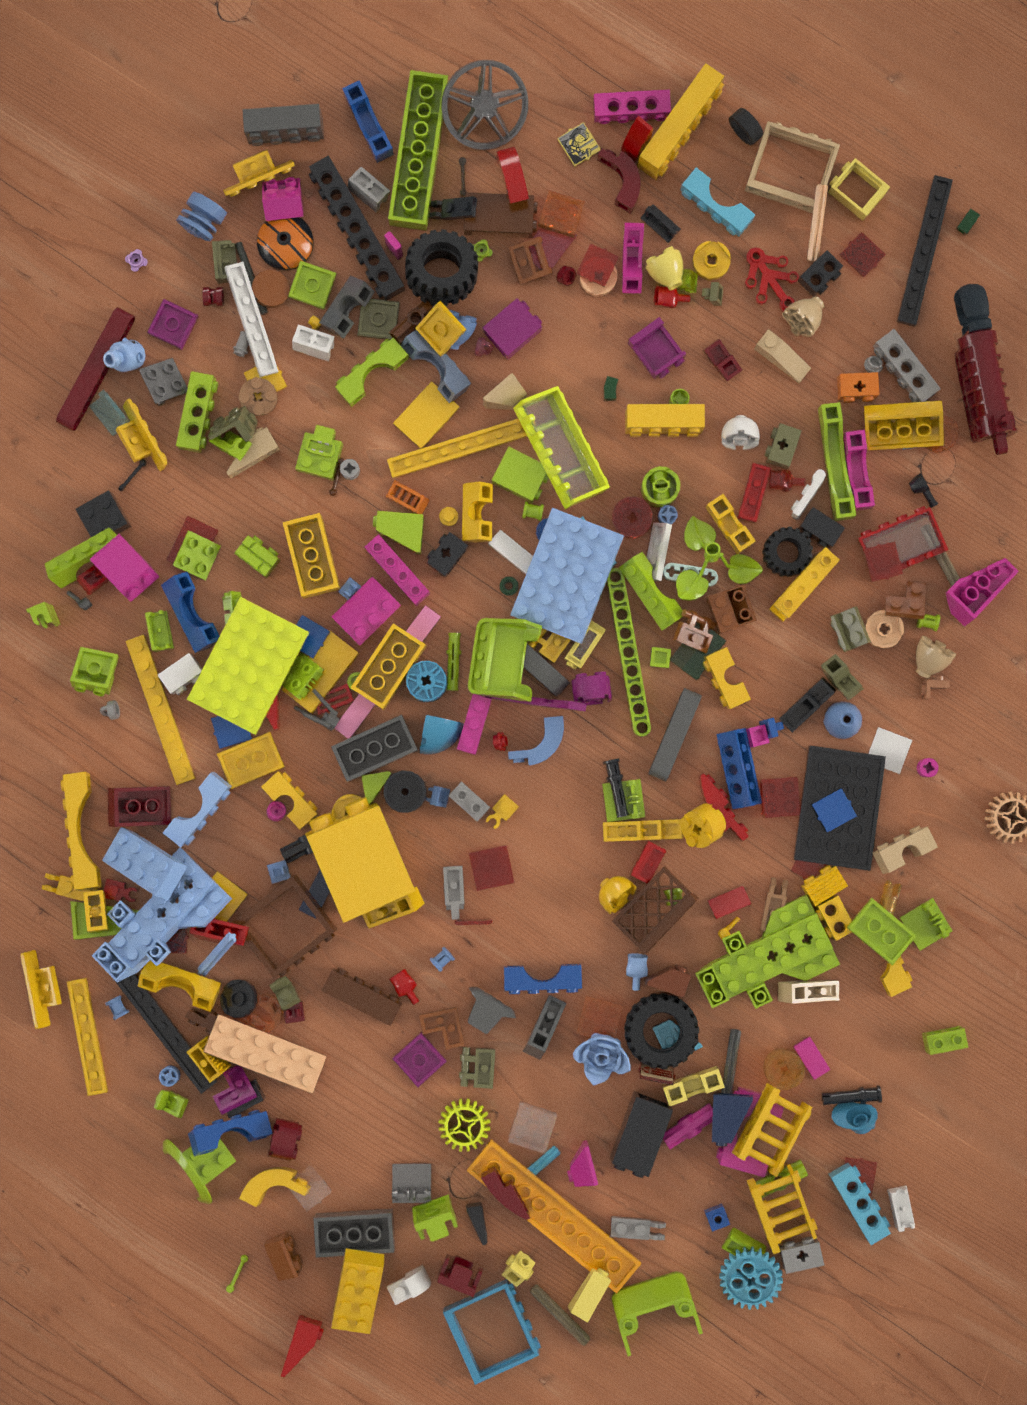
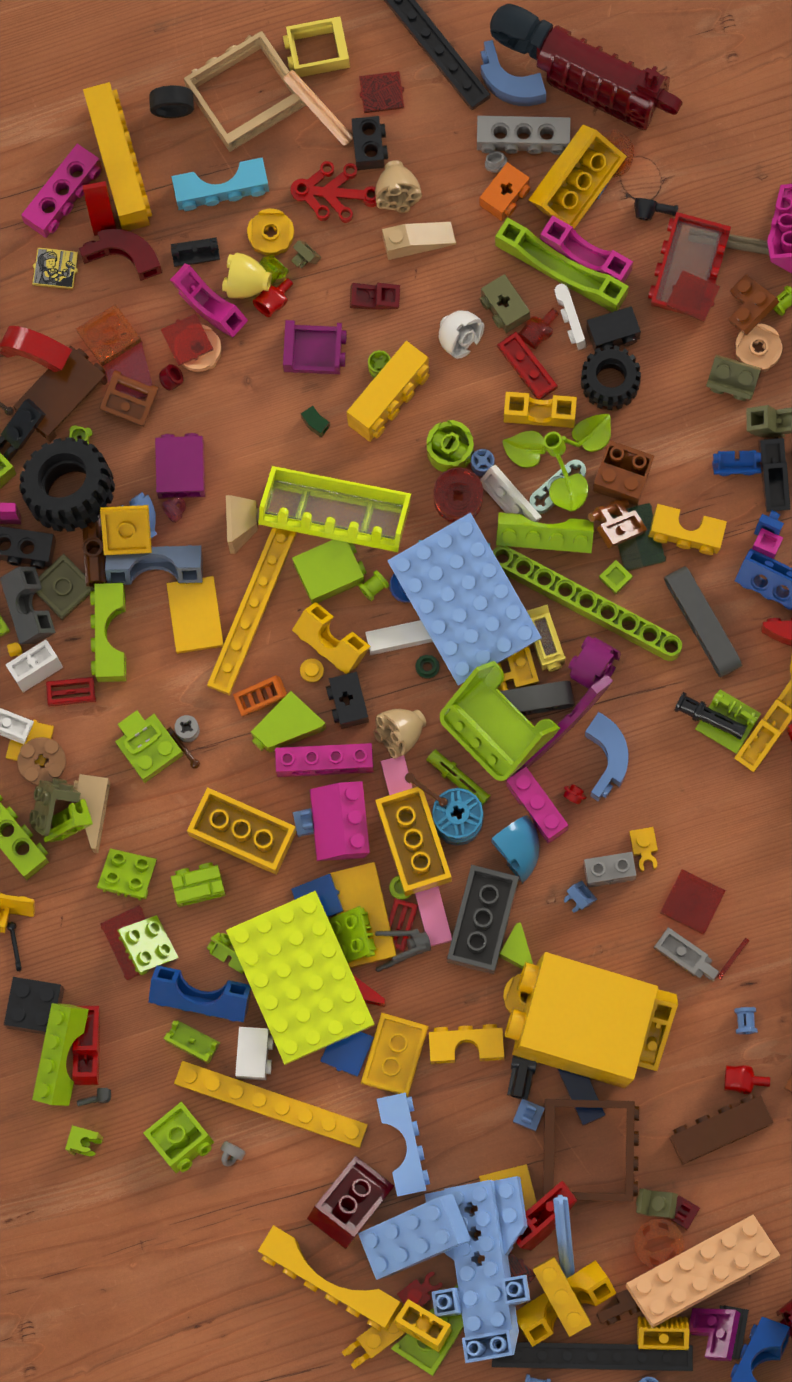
camera: 45 degrees left, 10 degrees down
dark pink slope [90,534,159,602] -> none
black tile [220,979,258,1019] -> none
dark pink tile [266,801,286,821] -> none
black wheel [384,770,427,813] -> none
yellow fence [768,547,840,622] -> none
none -> red tile [46,677,96,707]
none -> lime hinge [97,848,157,901]
none -> tan piece [373,709,426,759]
none -> reddish brown hinge [405,773,448,807]
none -> medium blue arch [480,40,546,106]
none -> yellow arch [533,1256,591,1337]
none -> blue hinge [712,450,762,476]

